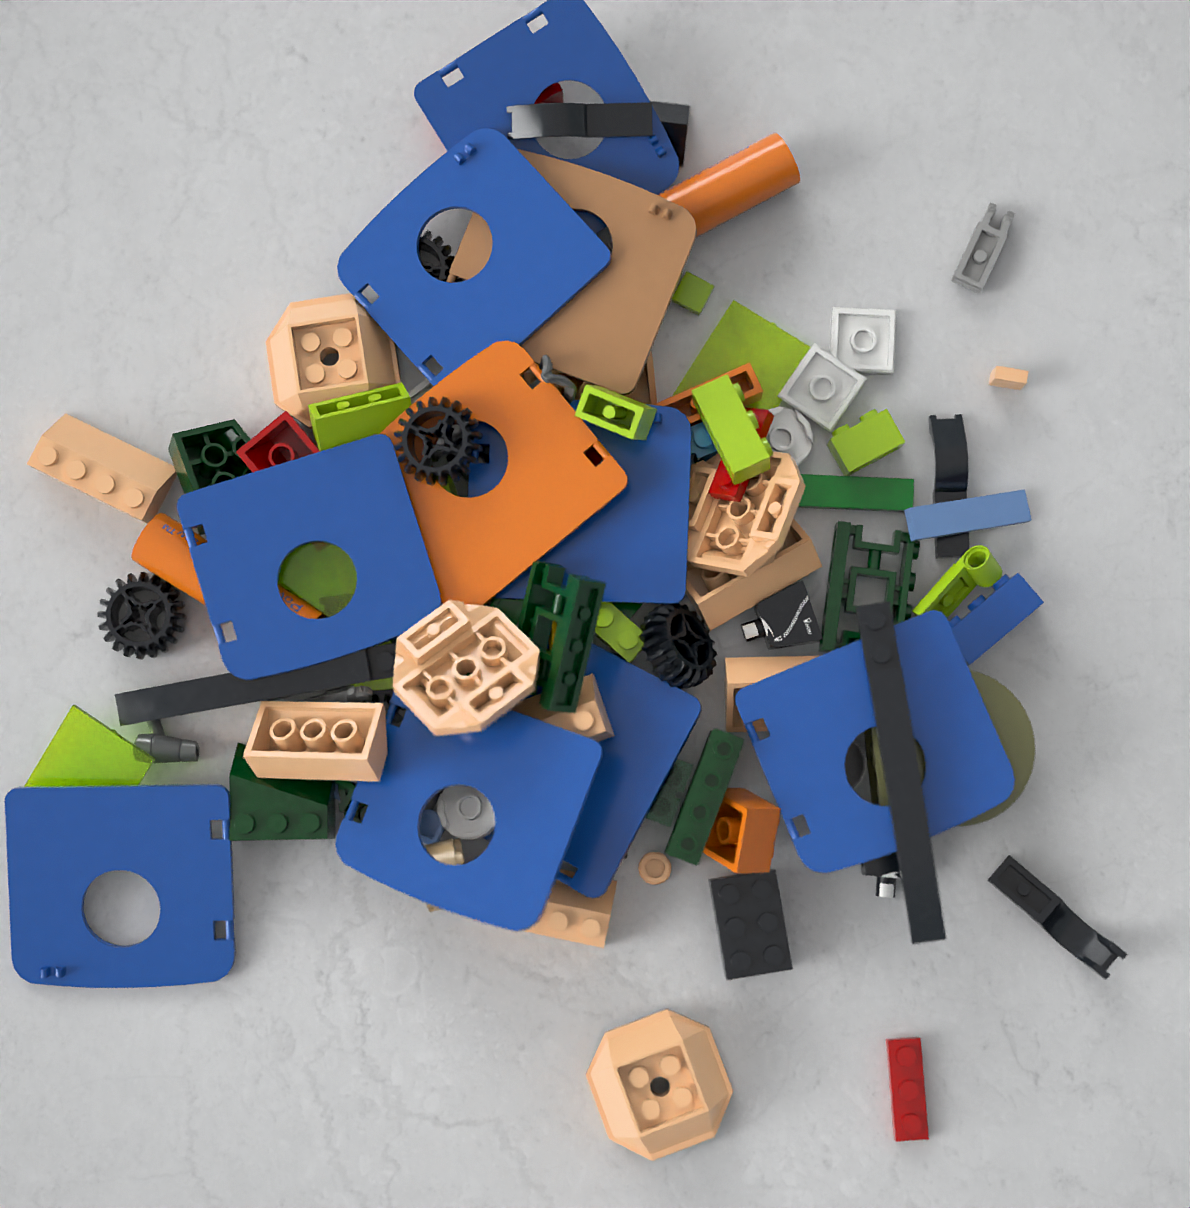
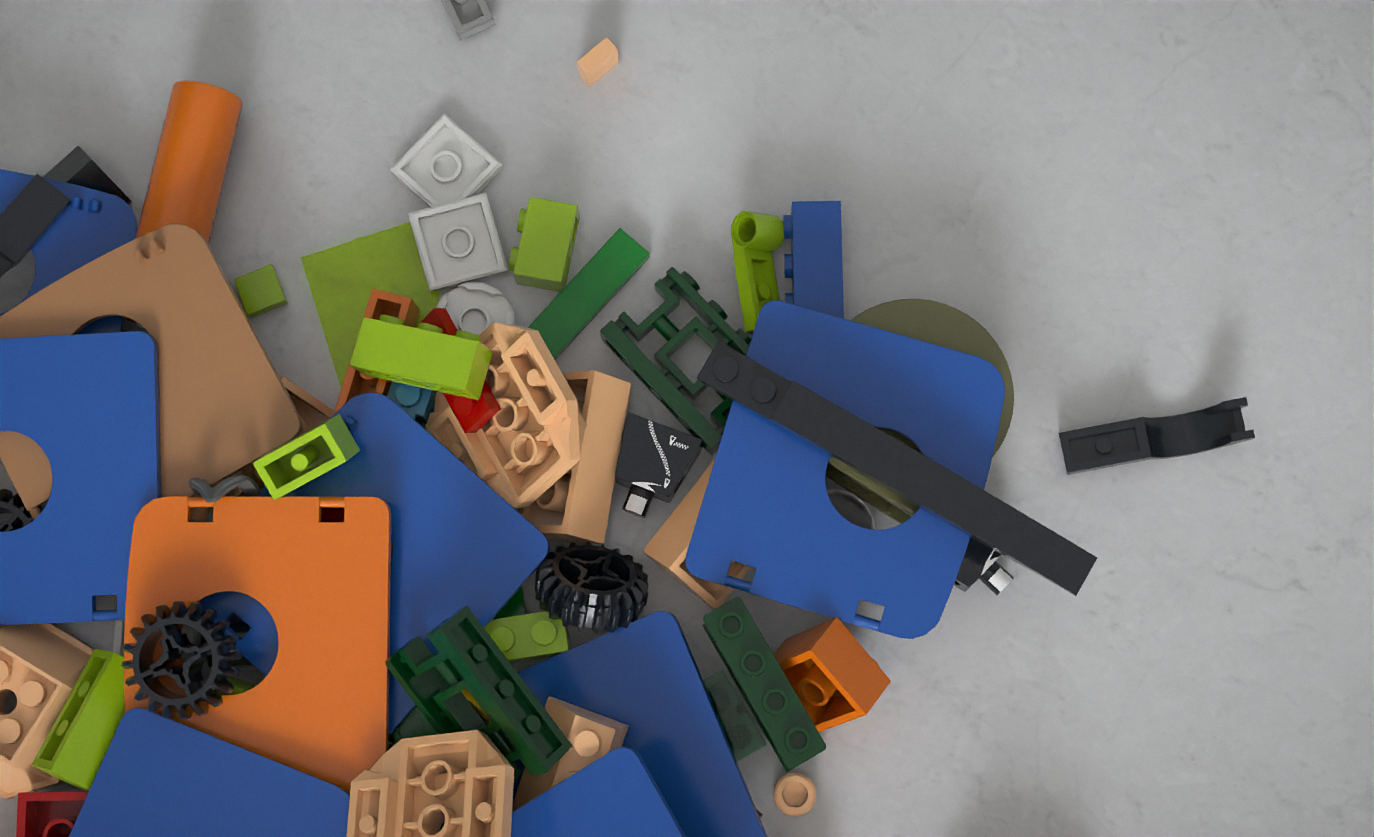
camera: 50 degrees left, 5 degrees down
black brick [708,869,793,980] -> none
red plate [886,1037,929,1142] -> none
medium blue tile [904,489,1032,542] -> none
black piece [929,414,970,559] -> none

